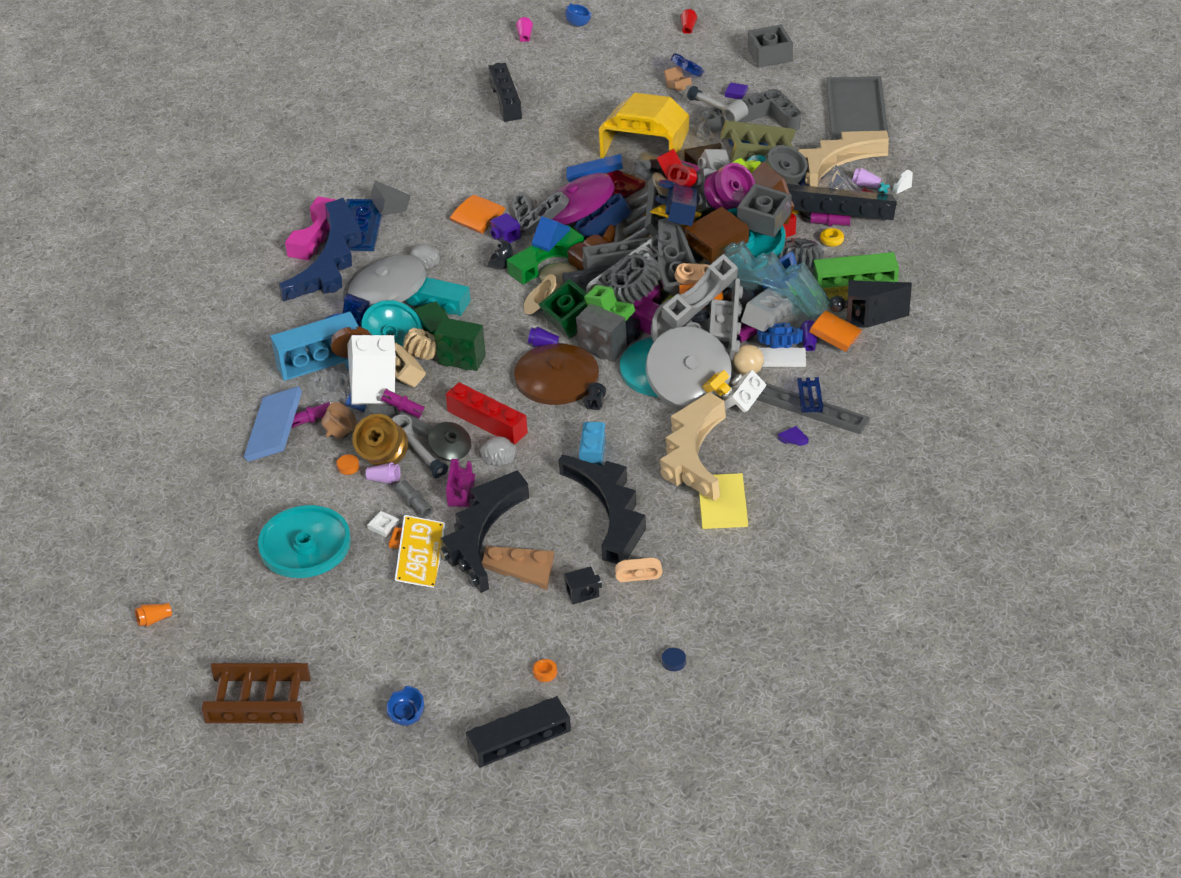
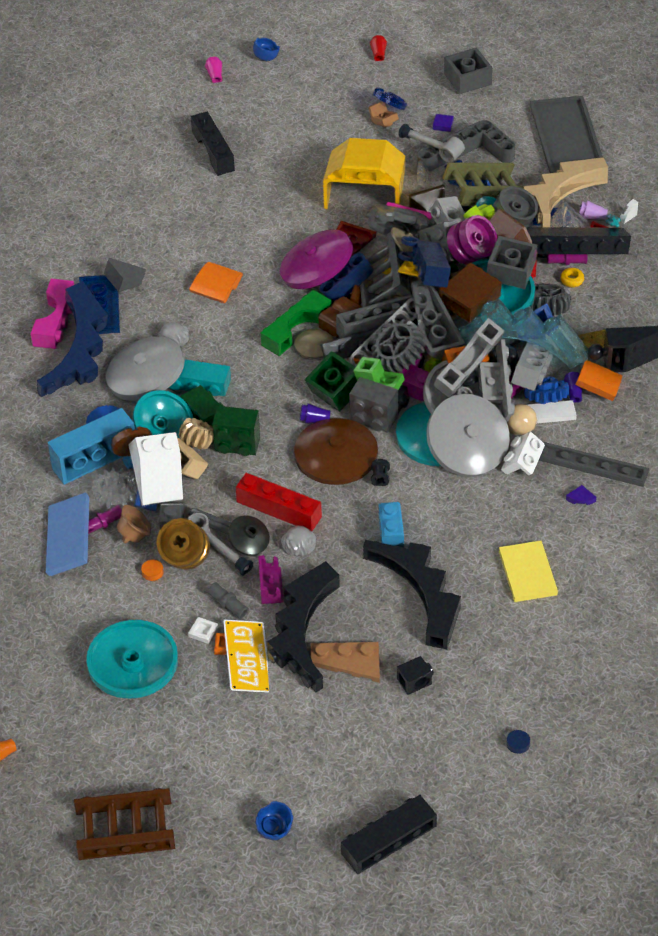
camera: 10 degrees left, 5 degrees up
clear blue bracket [343,293,370,327] -> none
lavender cone [366,462,401,484] -> none
magenta pin [380,388,425,419] -> none
black hair [487,240,513,270] -> none
dark purple brick [490,213,521,243] -> none
dark grey beam [512,191,569,235] -> none
tan piece [524,274,560,315] -> none
blue slope [532,216,570,252] -> none
orange tile [533,659,557,682] -> none
blue tile [566,154,623,182] -> none
light nougat plate [615,558,662,582] -> none
red brick [657,148,683,179] -> none
tan arch [660,392,726,501] -> none
red plate [668,164,697,187] -> none
light nougat plate [674,263,710,285] -> none
yellow tile [702,370,731,396] -> none
clear blue tile [797,377,823,413] -> none
bright green brick [813,252,899,291] -> none

